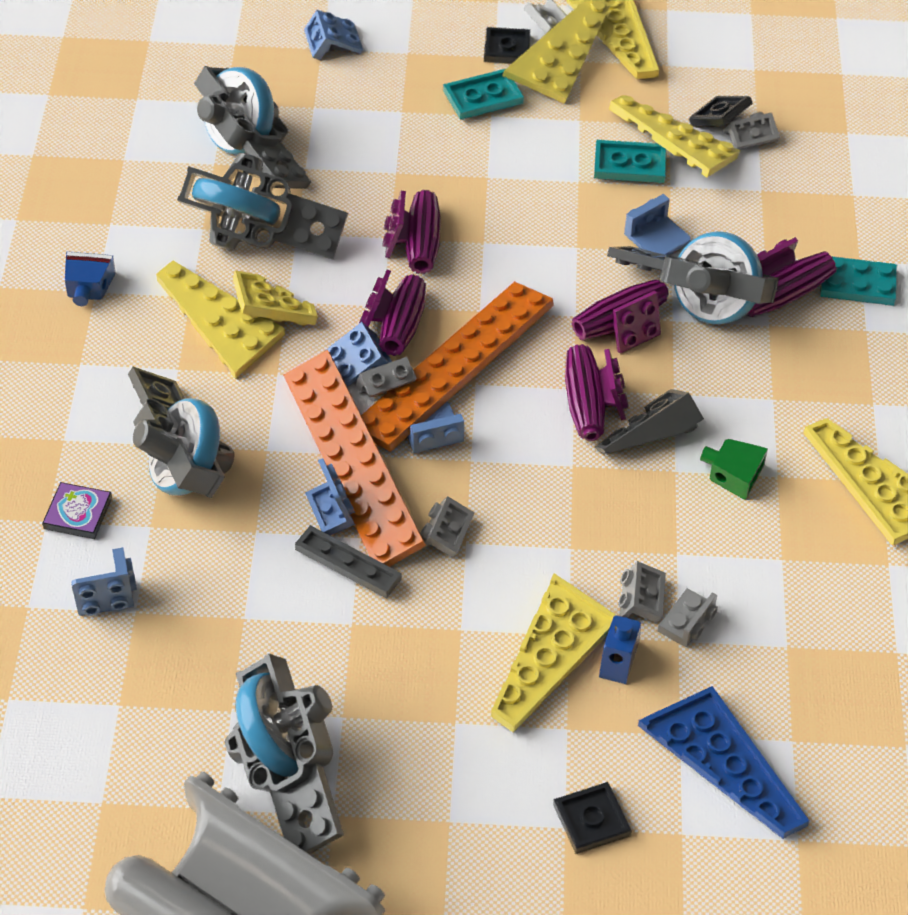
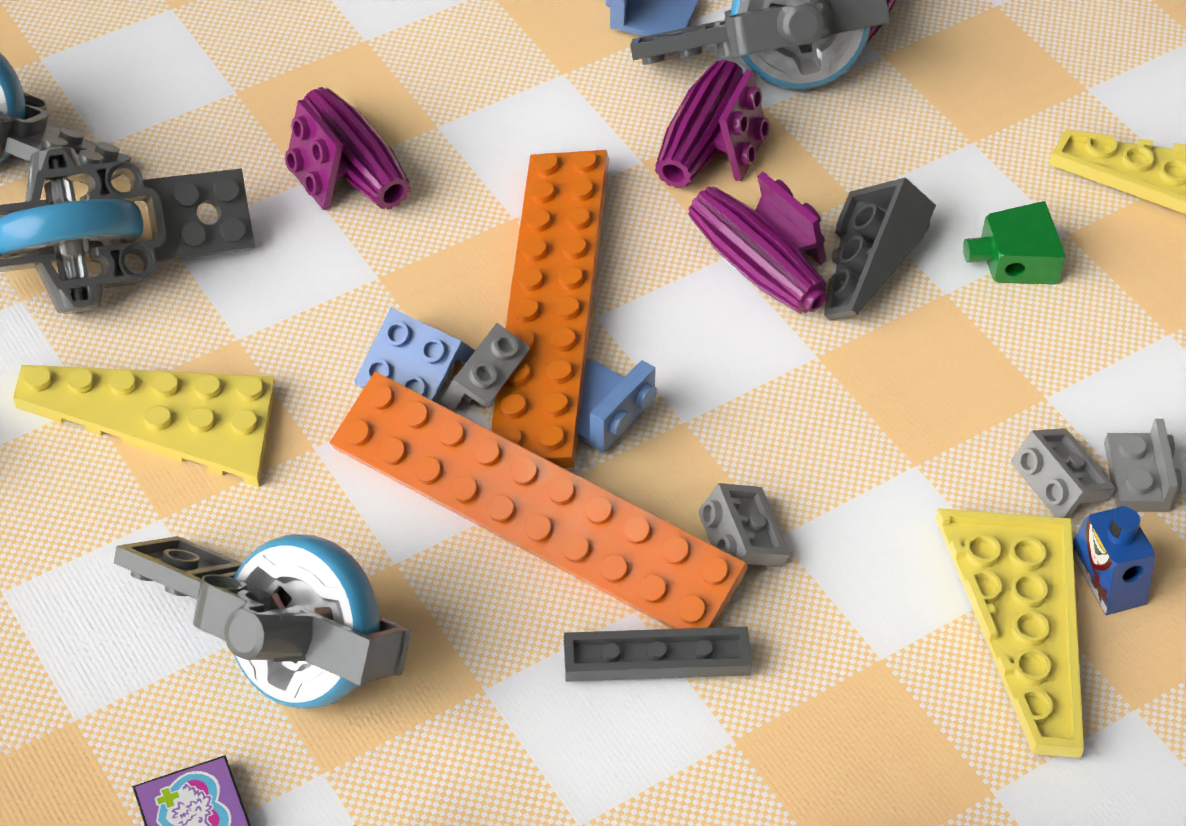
camera: 35 degrees left, 0 degrees up
light yellow plate [233,270,318,326] -> none
medium blue bracket [305,458,355,536] -> none
magenta plate [359,269,426,356] -> none

